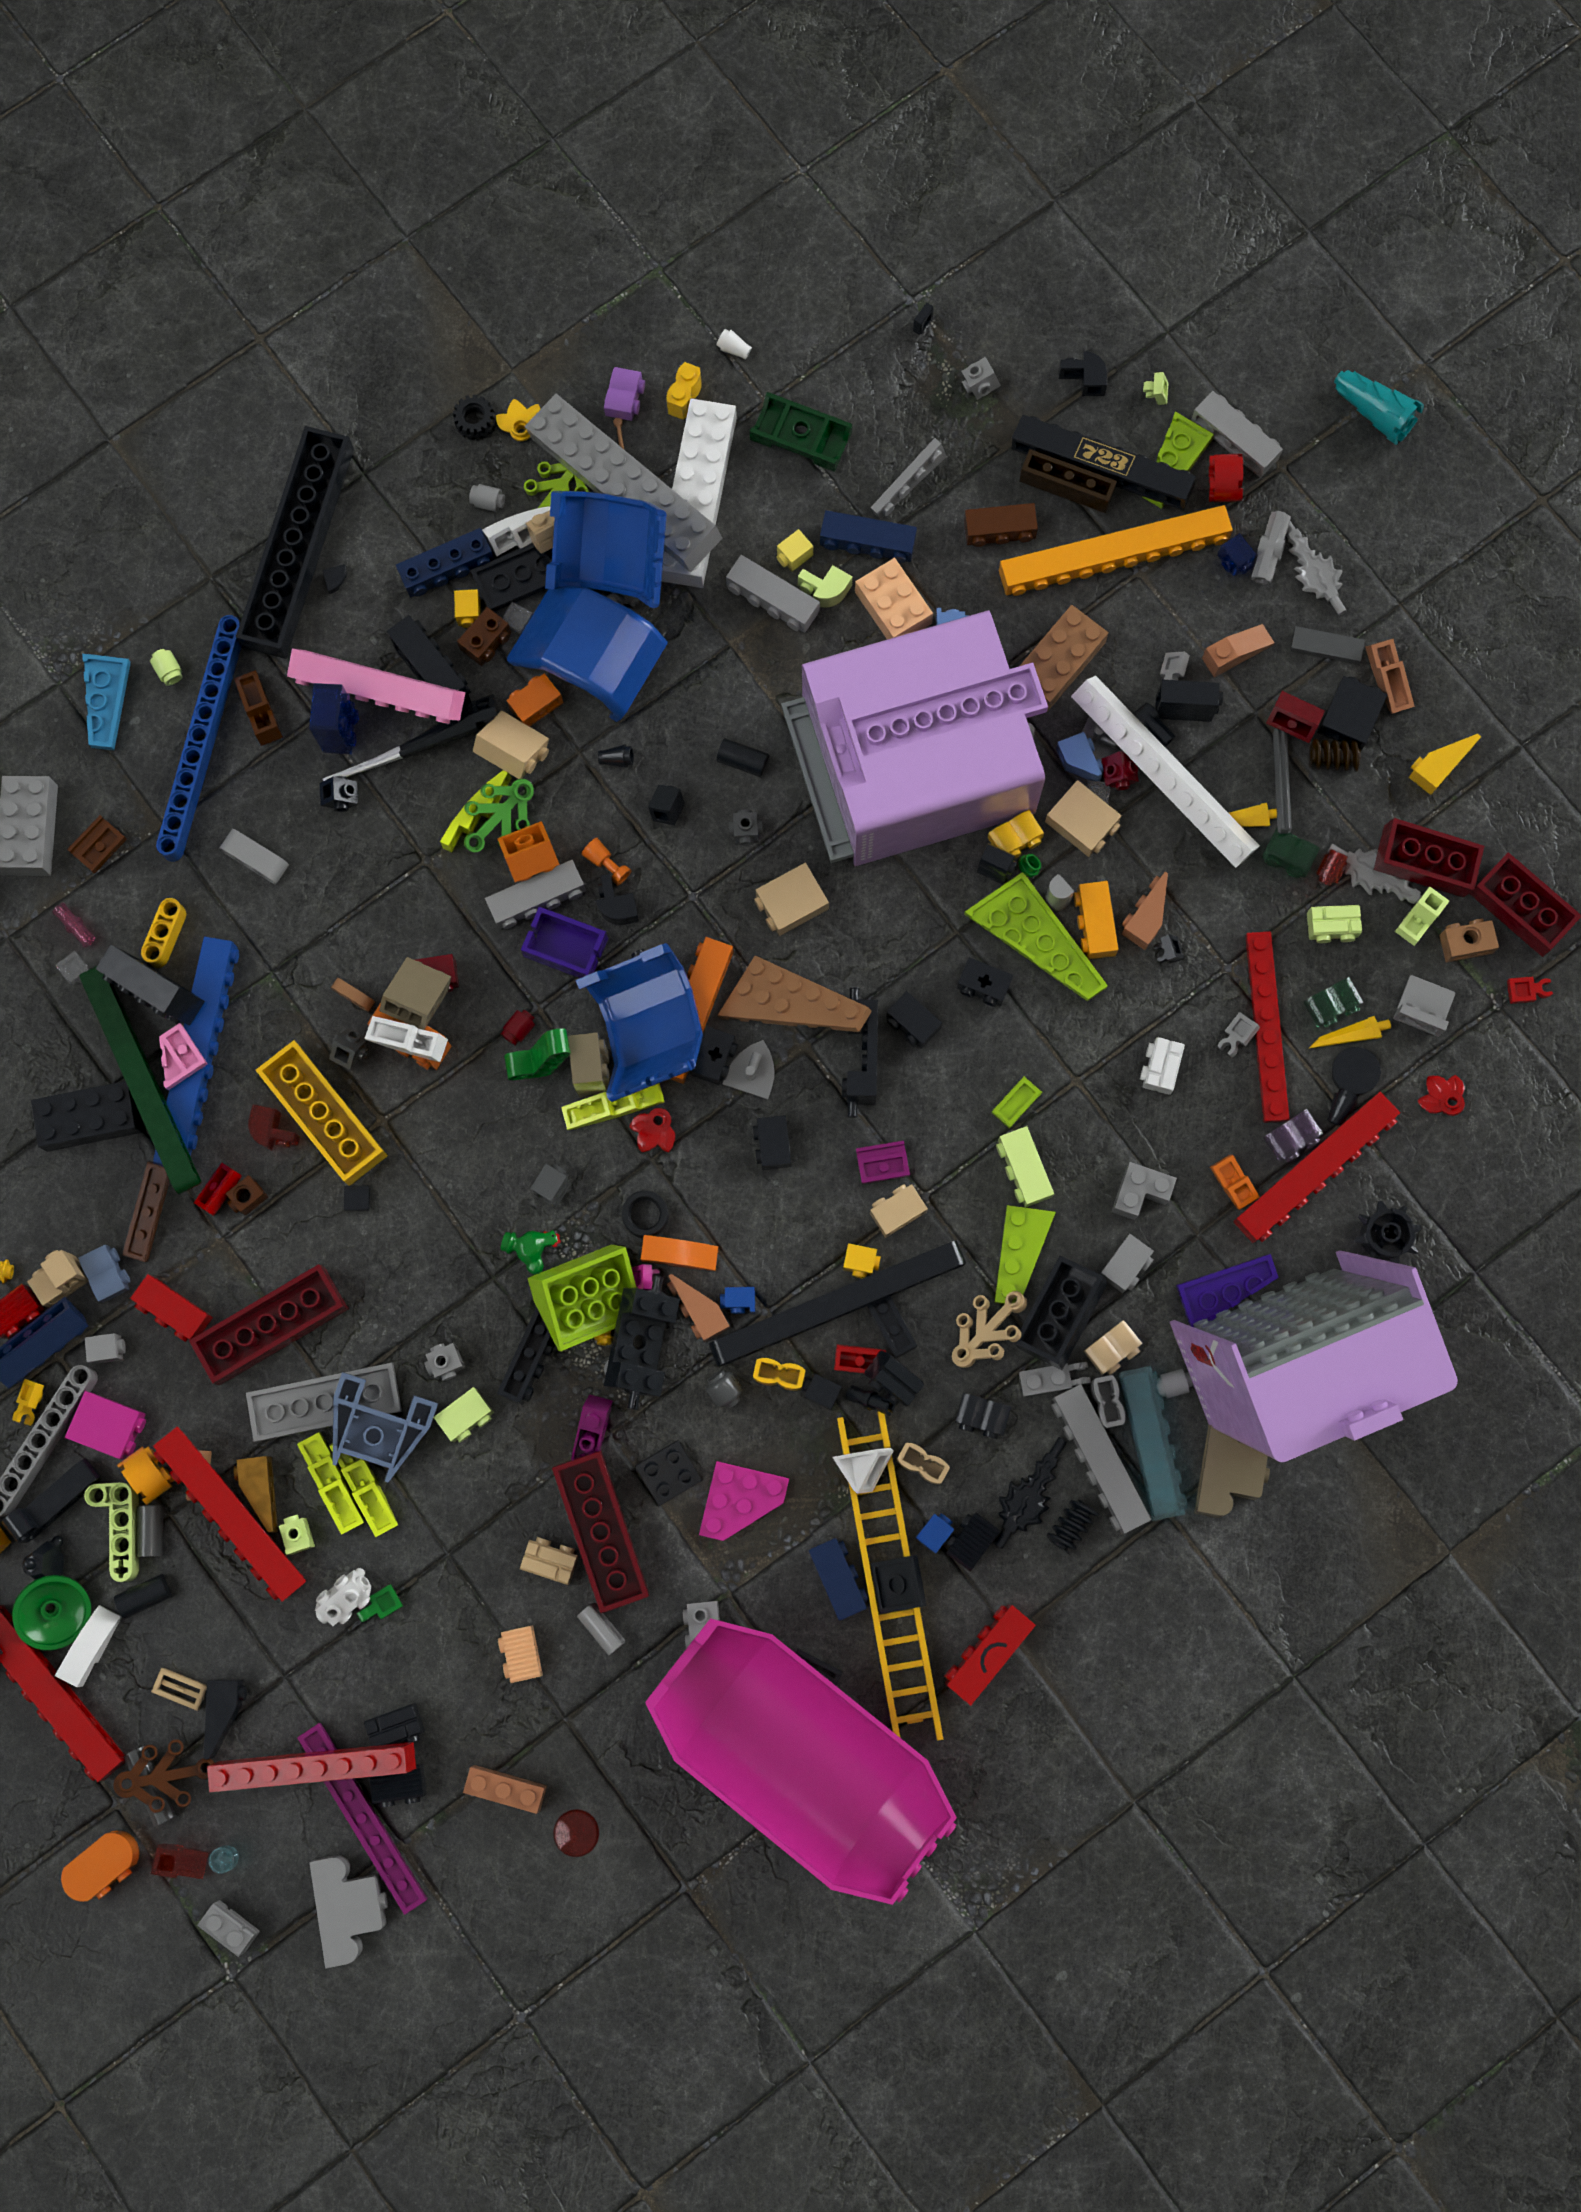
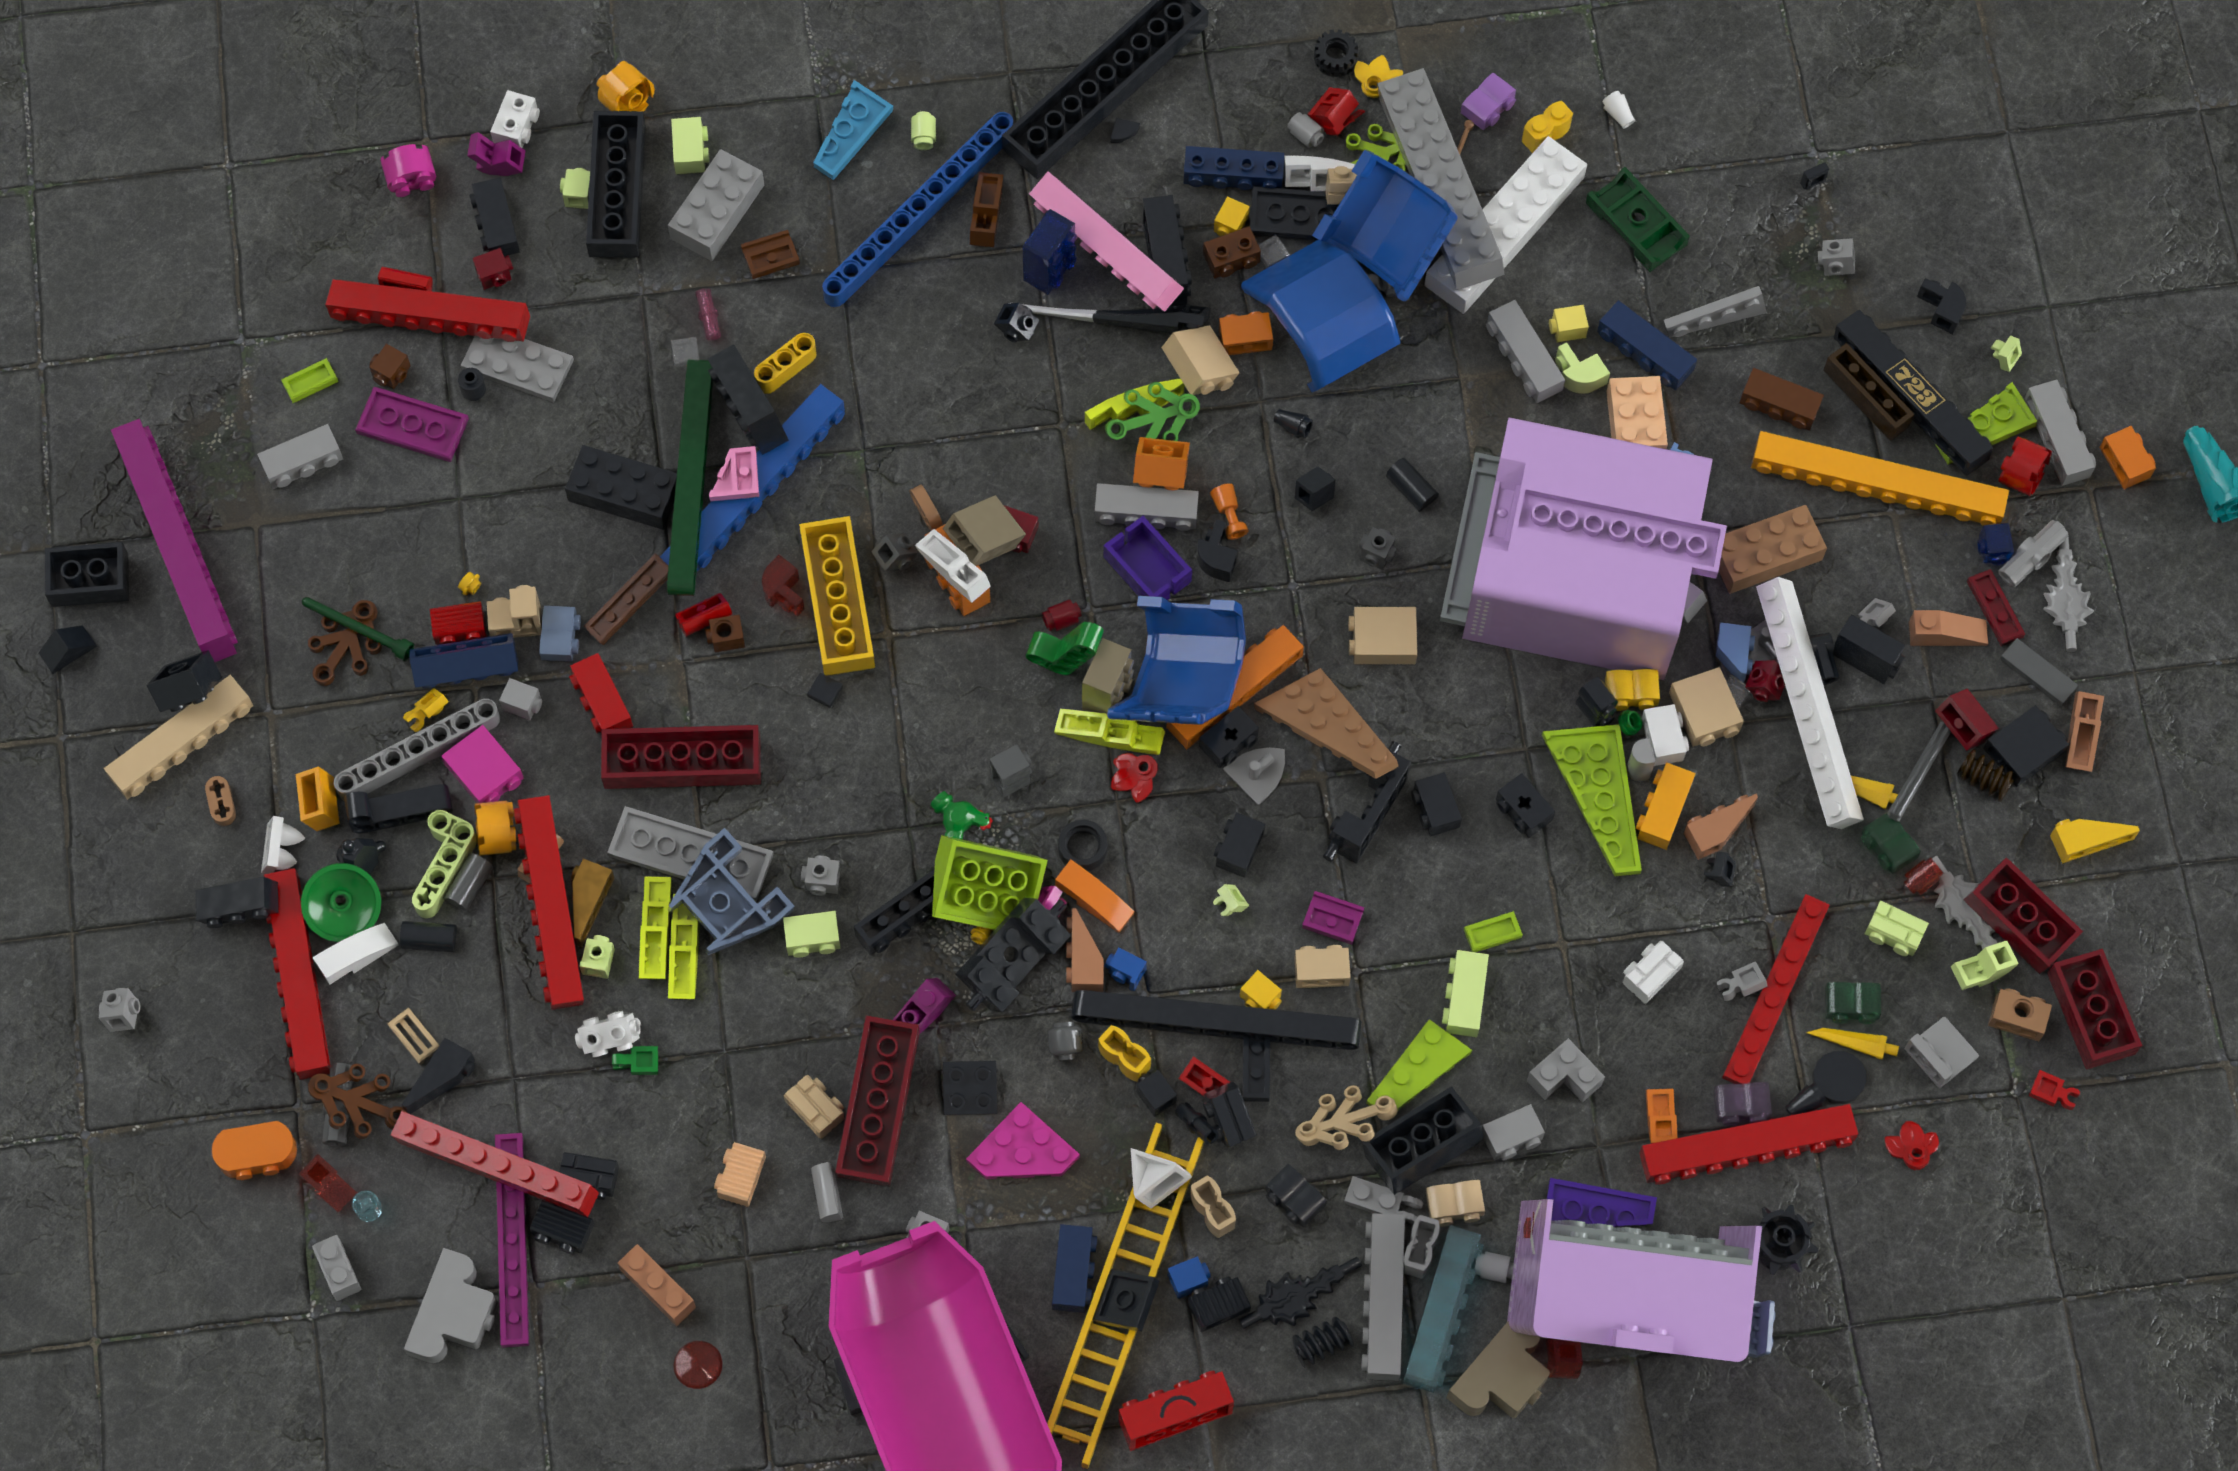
camera: 25 degrees right, 10 degrees down
light grey beam [219,829,289,885] -> none
none -> yellowish green tile [1213,884,1249,916]
none -> red piece [1308,87,1366,136]
none -> white brick [1641,704,1689,766]
none -> dark red tile [1966,569,2025,646]
none -> orange brick [2099,426,2156,489]

